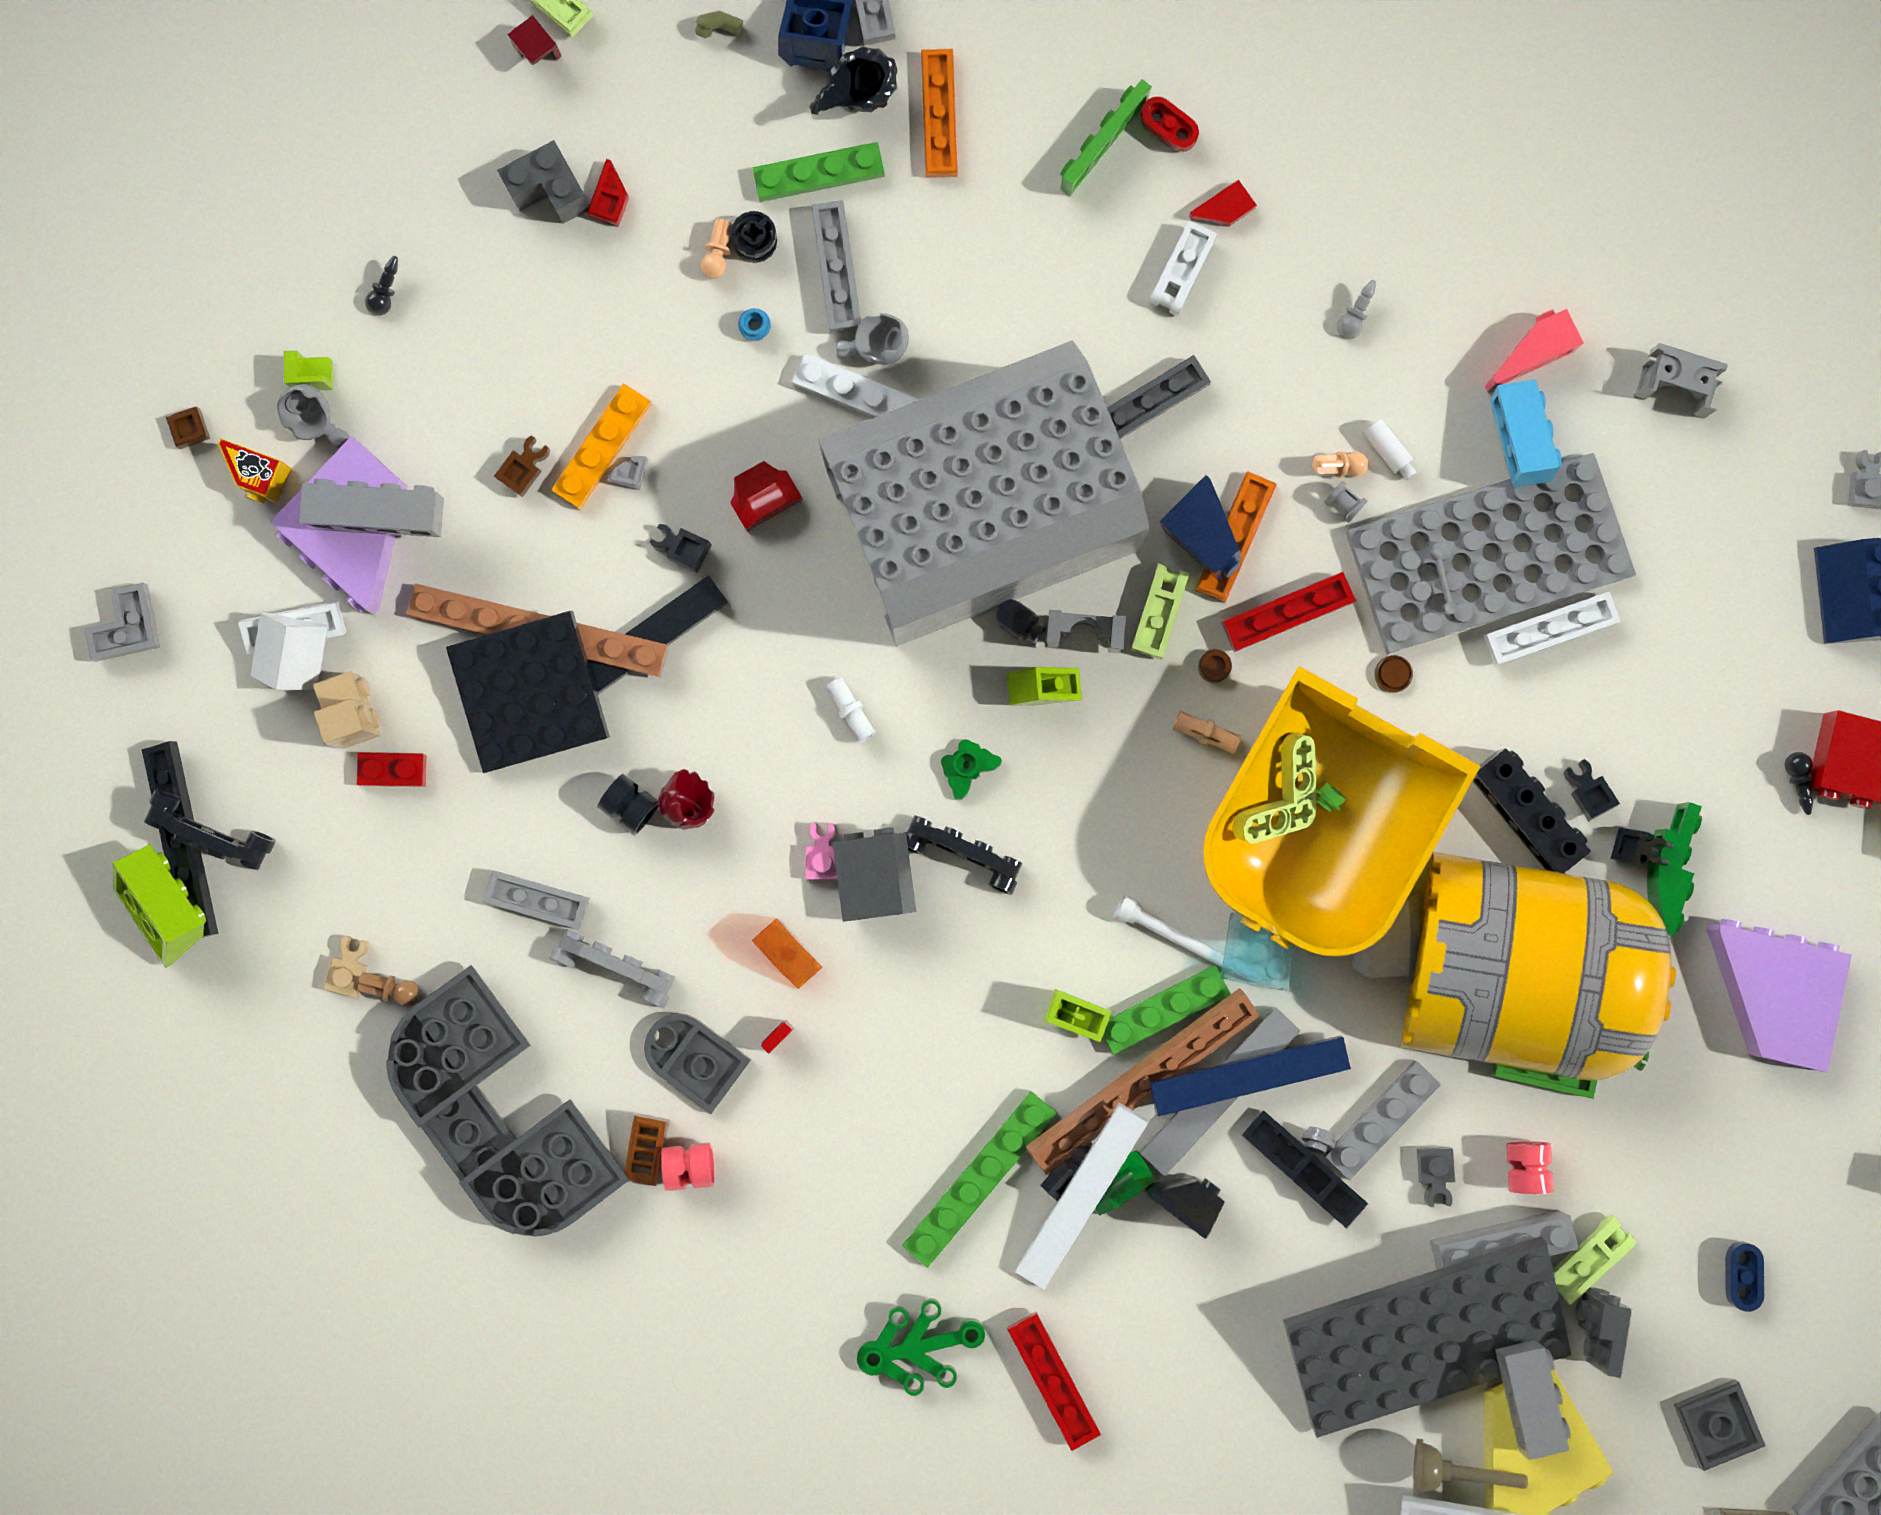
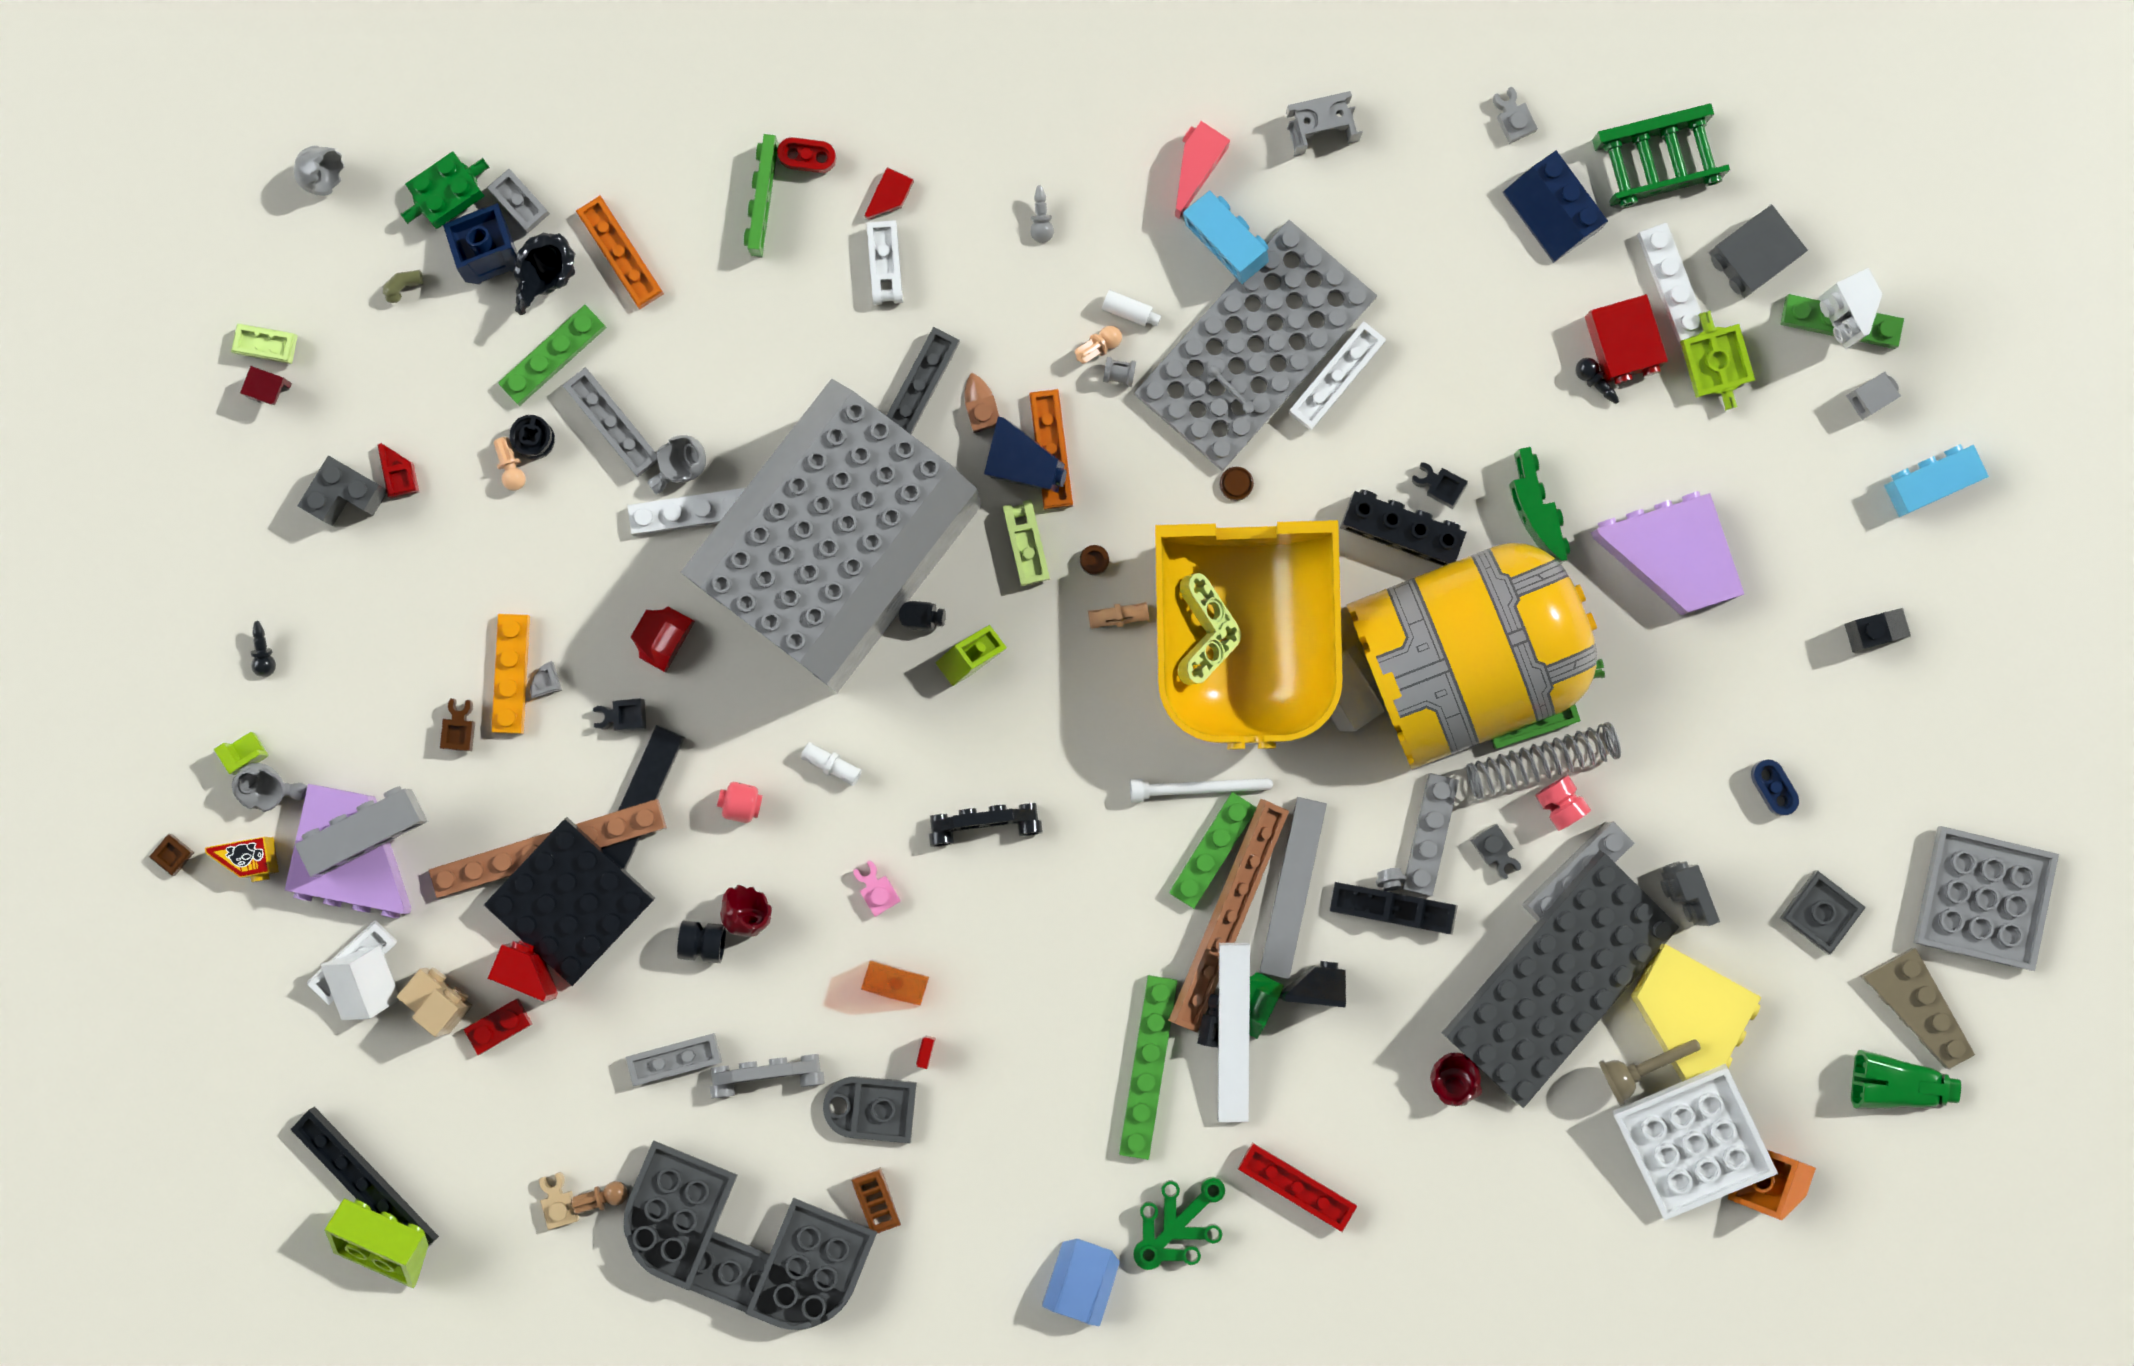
camera: 30 degrees left, 0 degrees up
light grey plate [84,582,160,662] -> none
black plate [144,789,276,870] -> none
coral wheel [661,1143,715,1191] -> none
dark azure plate [738,308,771,341] -> none
dark grey brick [833,827,917,922] -> none
green animal [941,739,1002,800] -> none
lime slope [1043,989,1112,1042] -> none
light grey piece [1045,610,1126,653] -> none
dark blue tile [1149,1035,1351,1116] -> none
clear light blue plate [1221,912,1294,991] -> none
red plate [1222,572,1356,653] -> none
bright green plate [1316,782,1347,812] -> none
light grey brick [1495,1340,1571,1460] -> none
yellowish green plate [1553,1215,1637,1305] -> none
black plate [1610,827,1674,867] -> none
none -> red slope [487,940,558,1002]
none -> coral head [717,782,763,823]
none -> nougat plate [965,373,999,433]
none -> medium blue slope [1042,1239,1120,1326]
none -> dark red hair [1430,1053,1483,1107]
none -> light grey piece [1466,722,1621,800]

